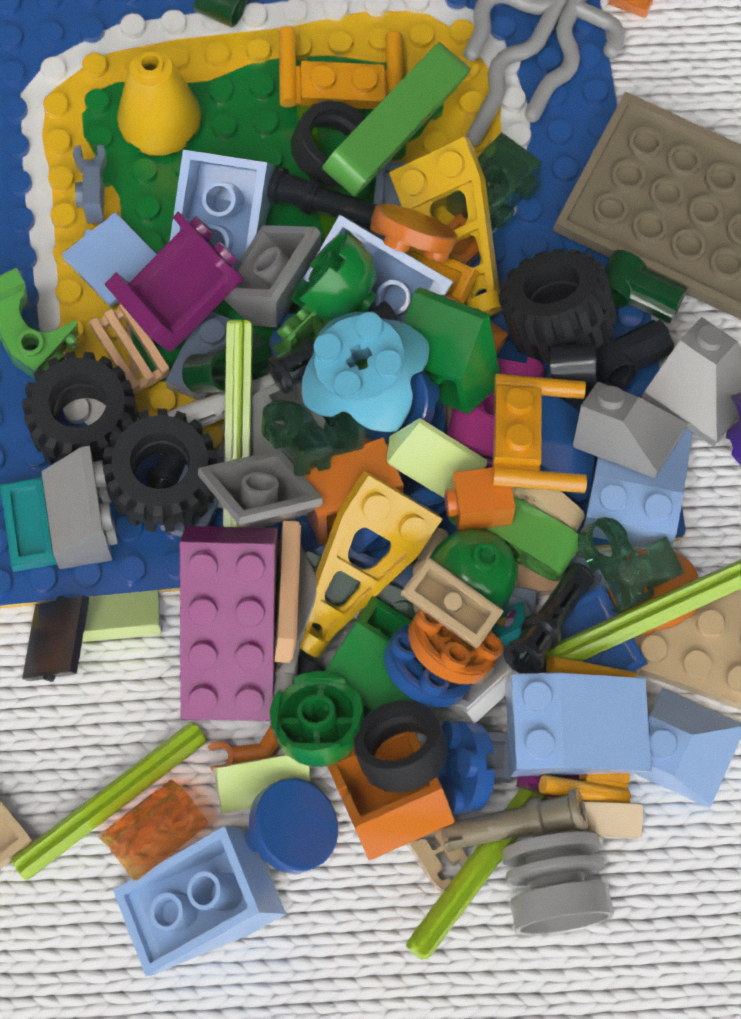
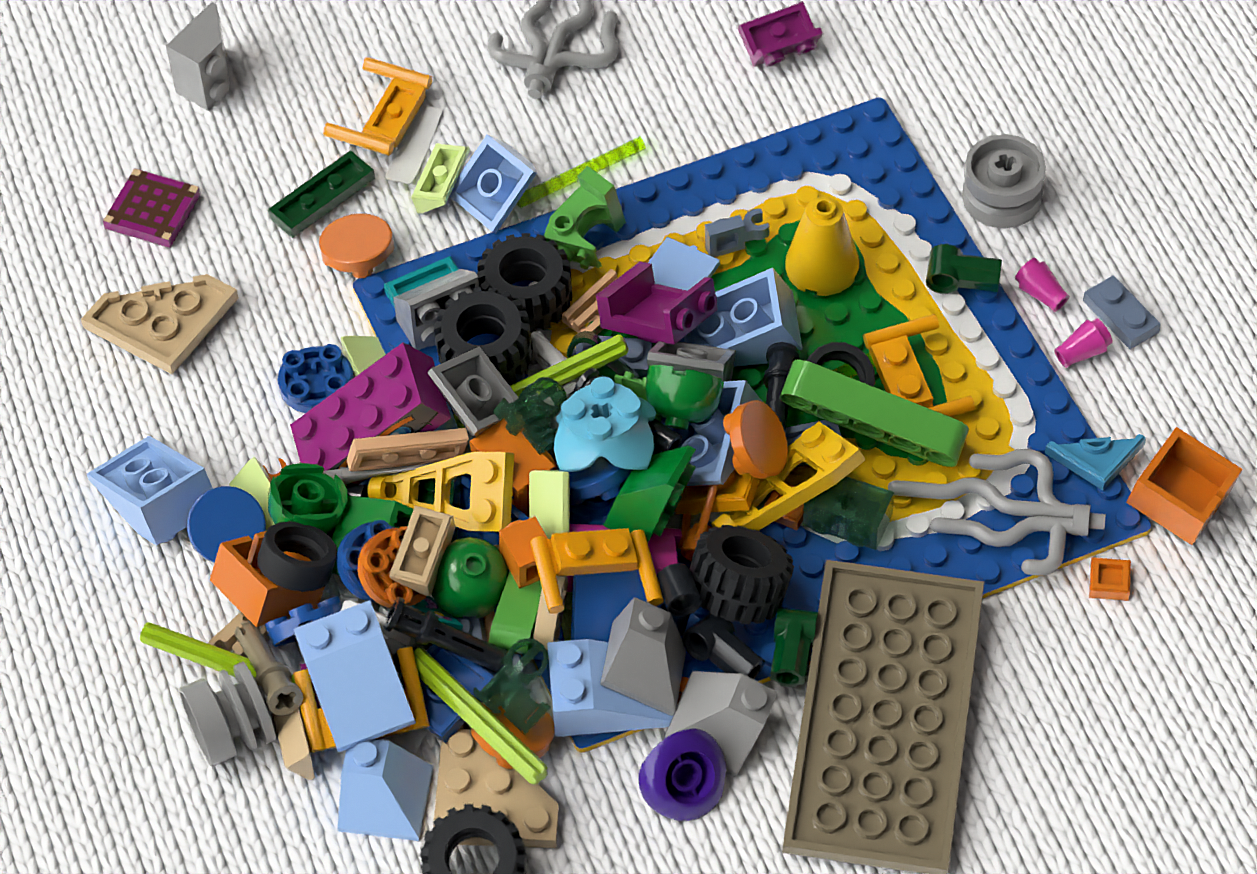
camera: 75 degrees right, 15 degrees down
lime axle [11,722,207,880] -> none
black piece [22,595,90,682] -> none
clear orange bracket [98,779,208,881] -> none
none -> blue tile [278,344,354,413]

